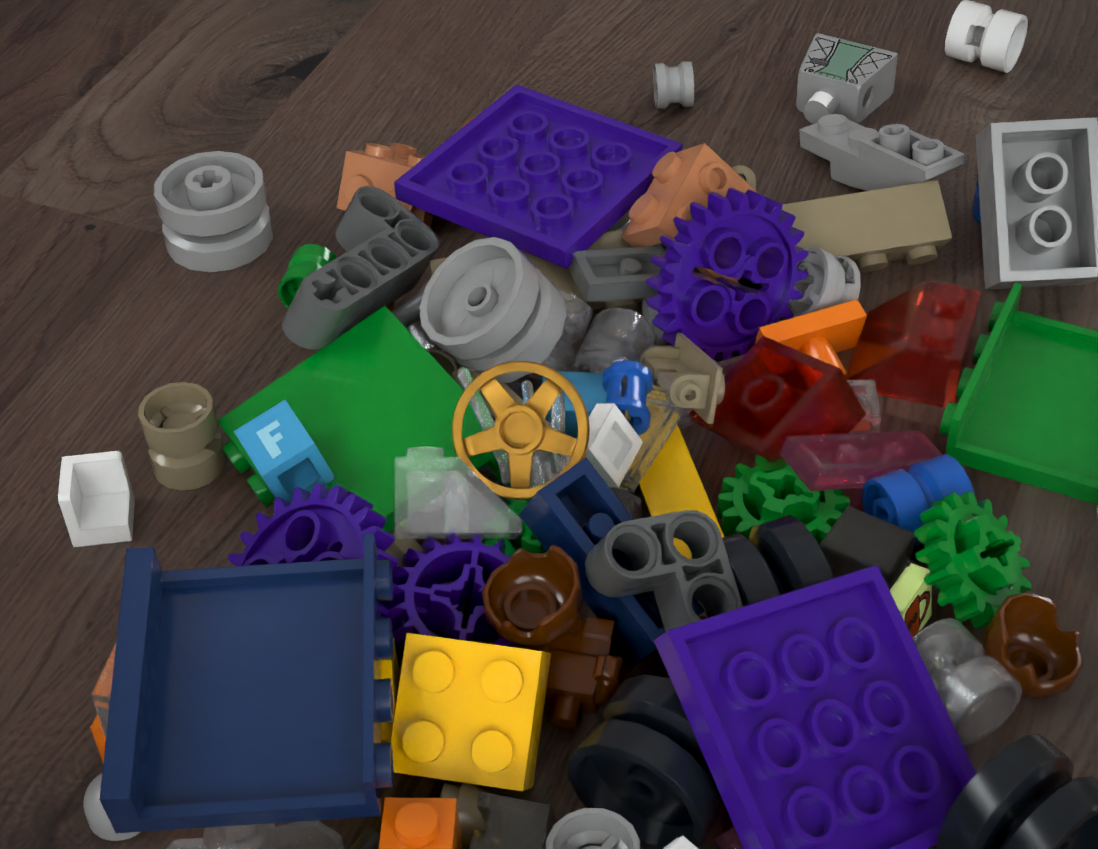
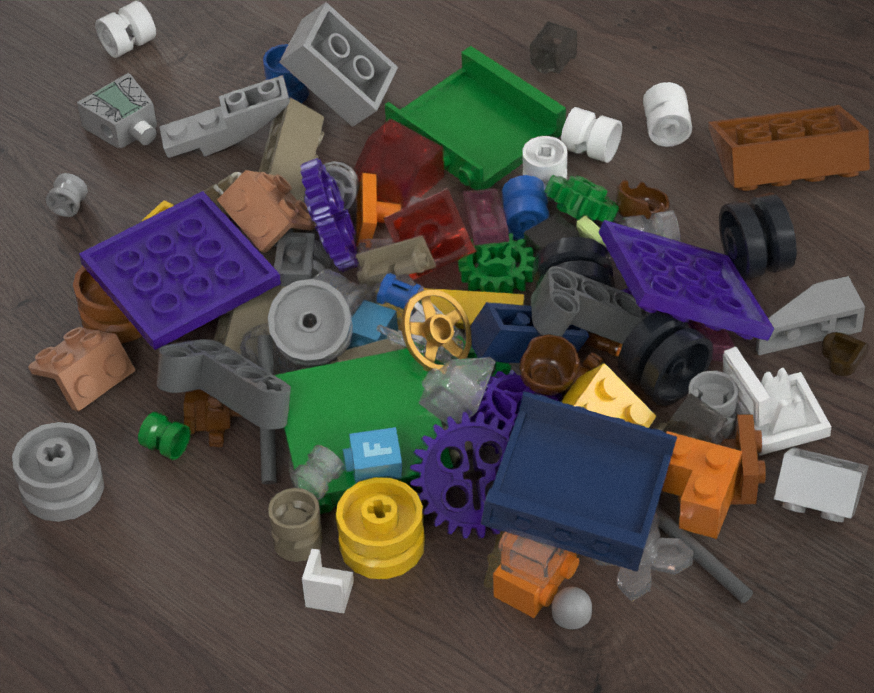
camera: 70 degrees left, 5 degrees up
none -> clear wheel [291,445,345,500]
none -> yellow wheel [336,477,425,579]
none -> white wheel [523,136,567,201]

